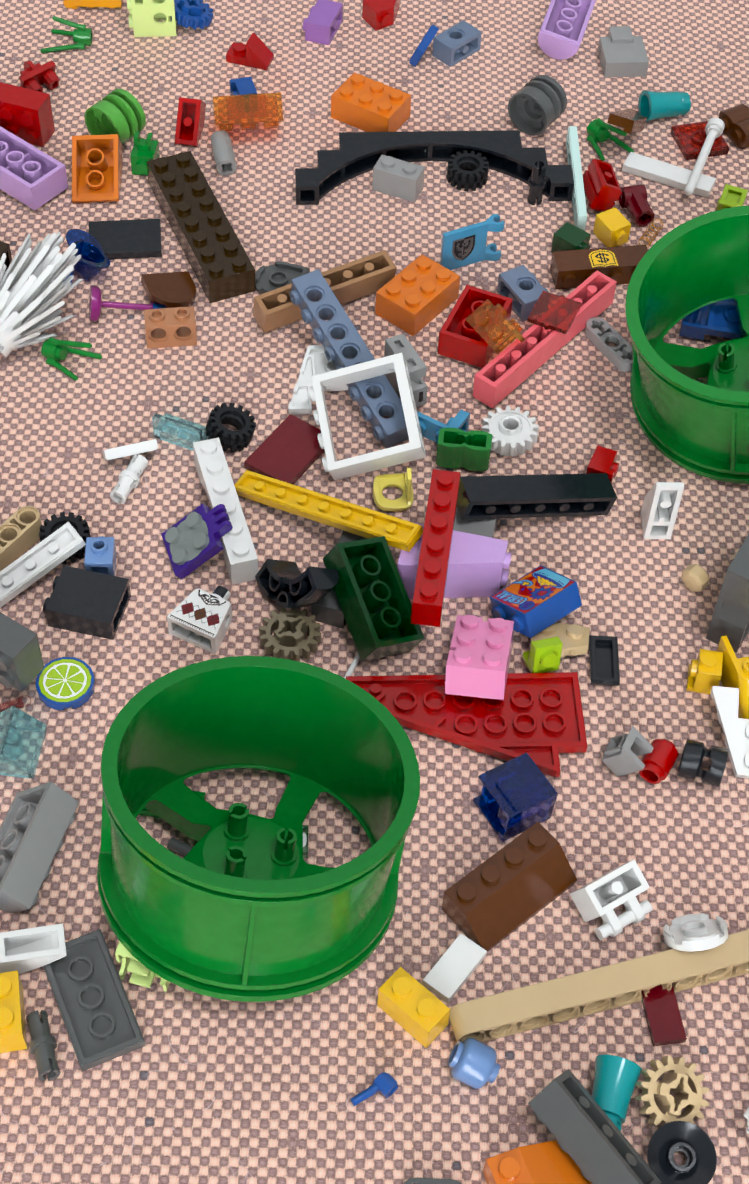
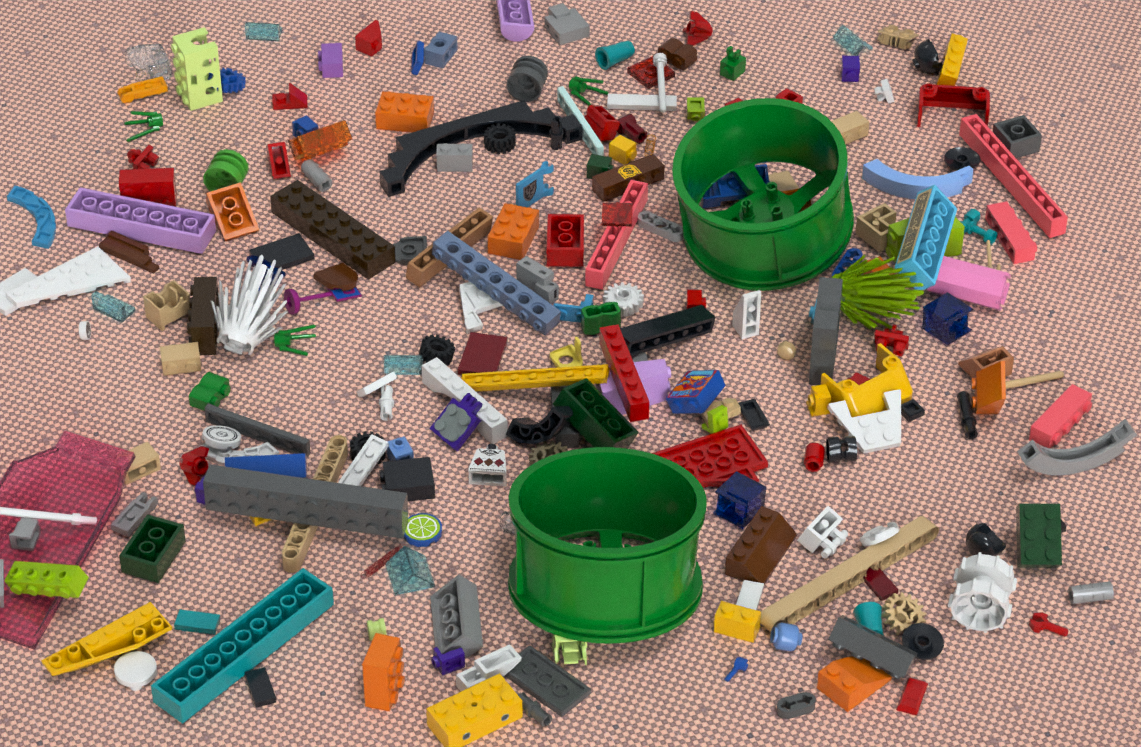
camera: 20 degrees left, 10 degrees down
green brick [130,131,160,176] -> none
nougat brick [144,306,197,349] -> none
white window [309,353,426,480] -> none
bright pink piece [445,615,514,700] -> none
clear orange bracket [465,299,525,354] -> none
sand blue brick [497,265,550,322] -> none
light grey window [602,726,654,777] -> none
reddish brown piece [607,108,647,134] -> none

